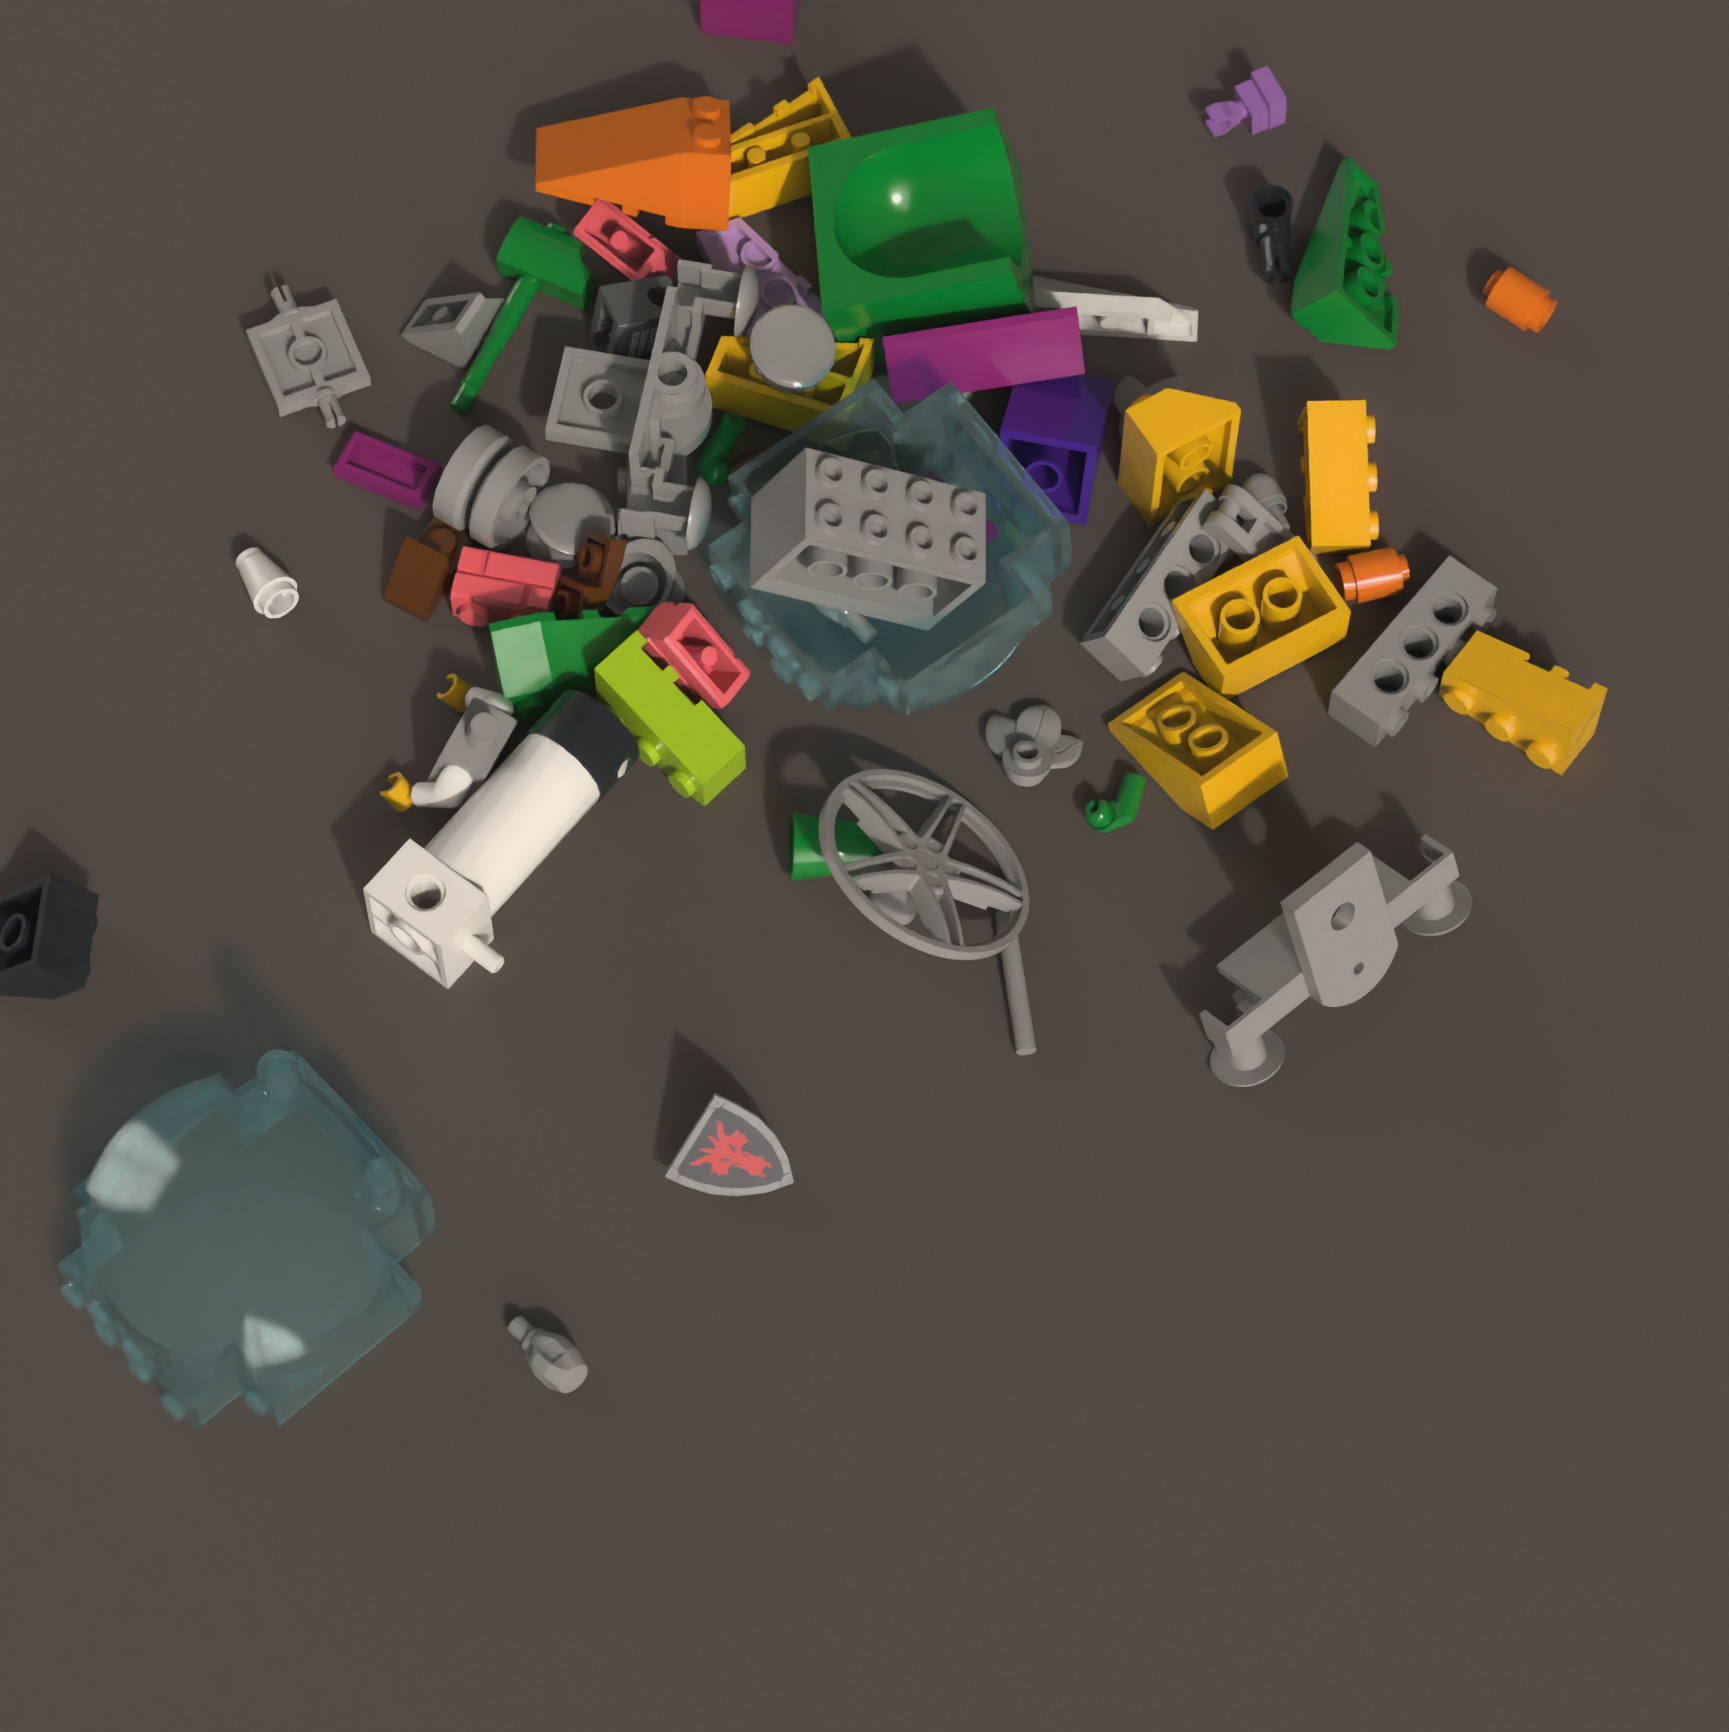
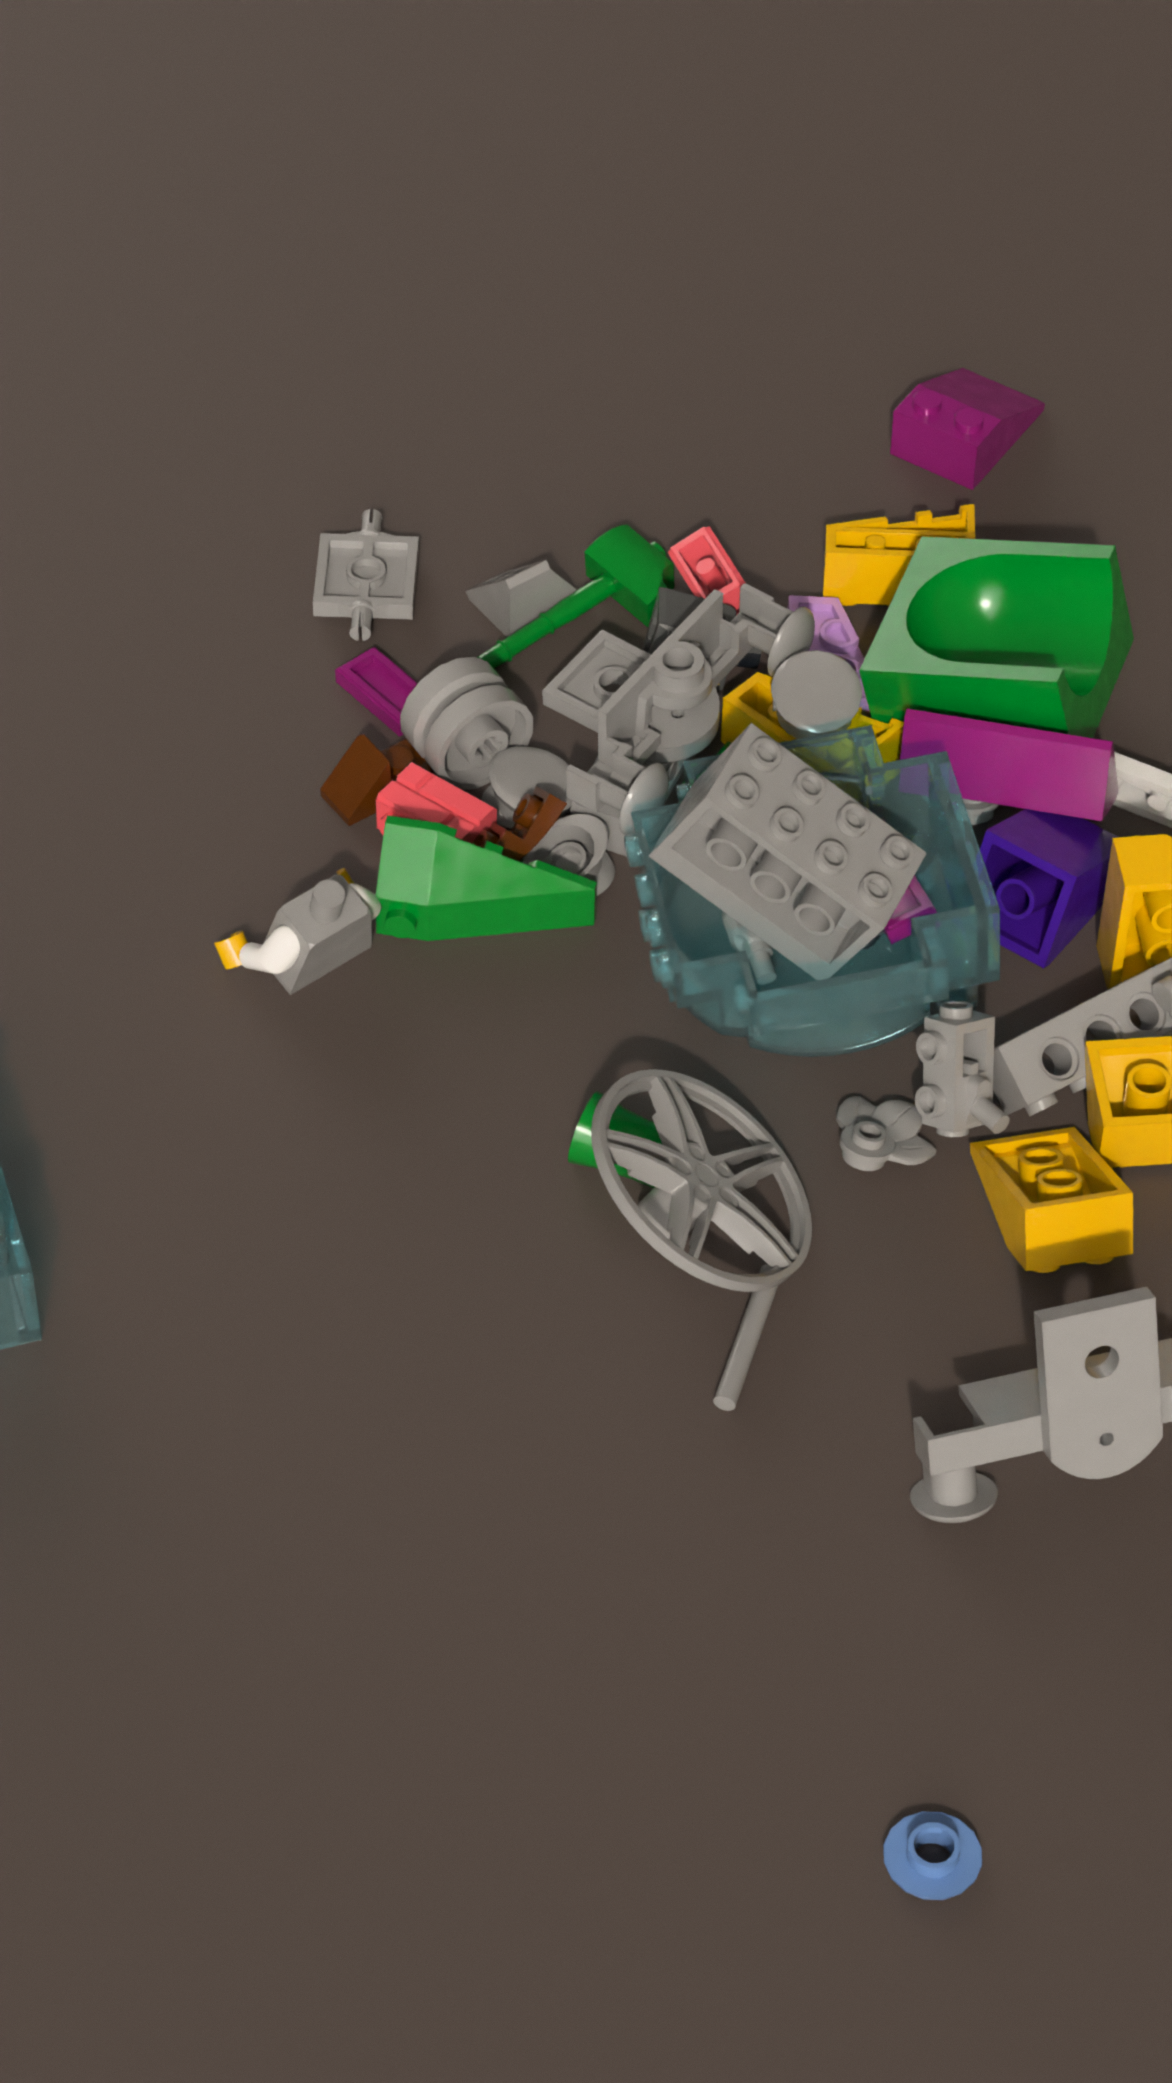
camera: 25 degrees right, 15 degrees down
white cone [236,547,299,618] -> none
white piece [363,689,640,989] -> none
light grey piece [508,1316,588,1393] -> none
orange wedge [535,96,731,231] -> none
lime wedge [594,630,746,807] -> none
coral brick [638,602,751,709] -> none
shield [664,1093,794,1196] -> none
green arm [1084,773,1146,833] -> none
none -> medium blue piece [883,1811,982,1900]
none -> light grey brick [915,1001,1010,1137]

